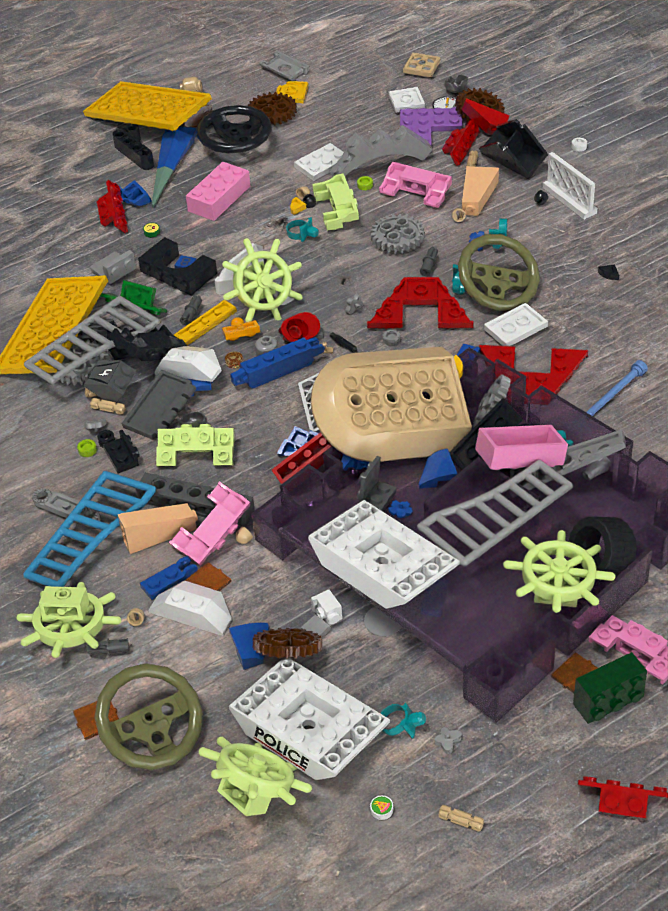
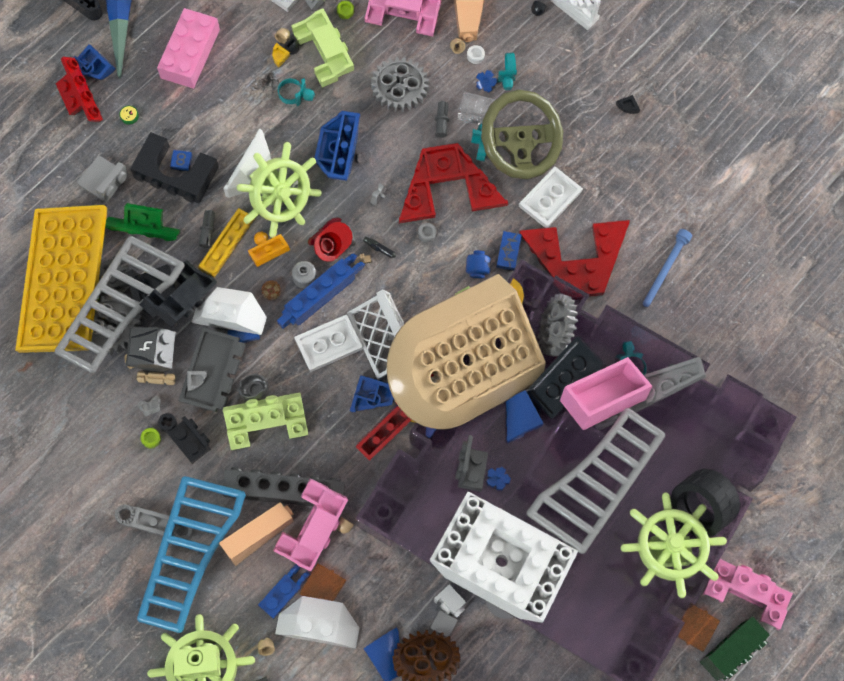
camera: 20 degrees left, 25 degrees up
none -> light grey tile [187,371,207,391]
none -> white plate [294,314,363,372]
none -> blue wedge [315,111,360,181]
none -> clear brick [458,92,496,125]
none -> white tile [467,45,485,64]

